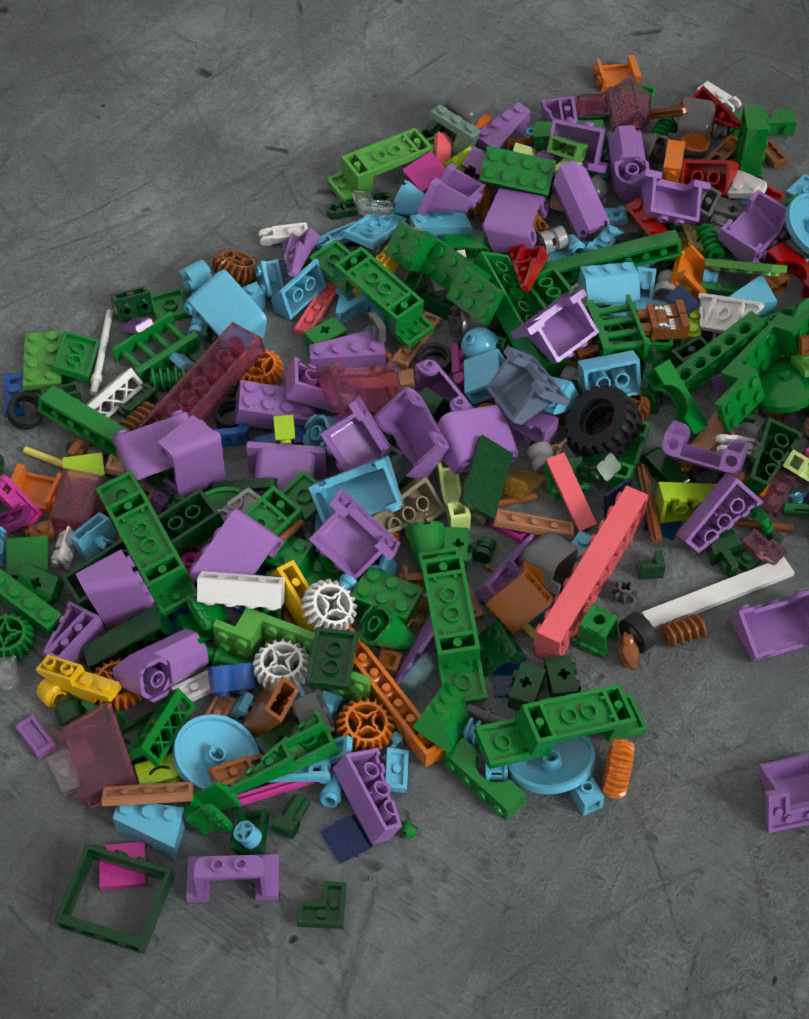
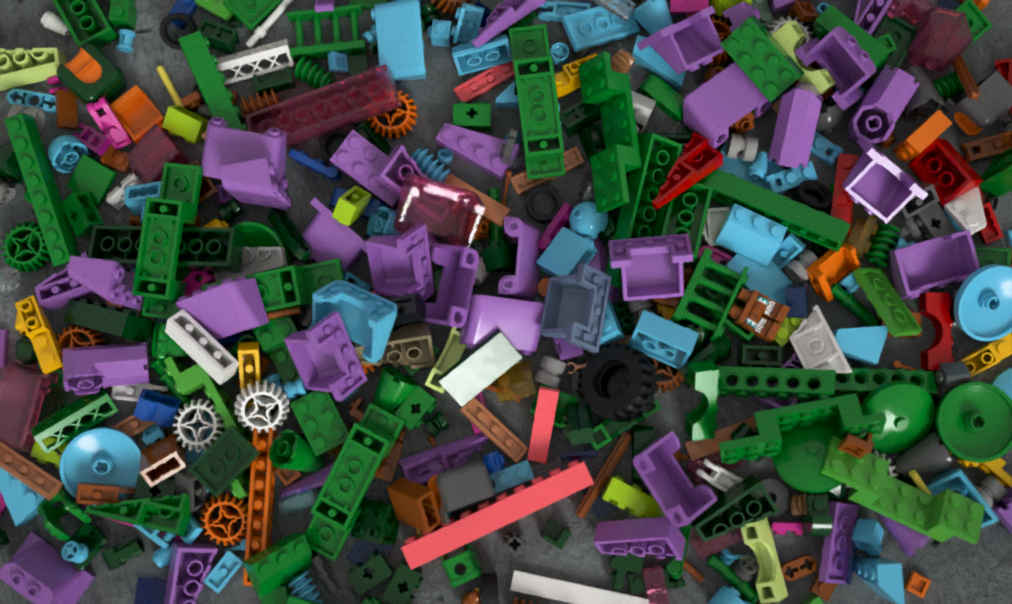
camera: 40 degrees right, 30 degrees up
bright green torso [547,135,588,162] -> none

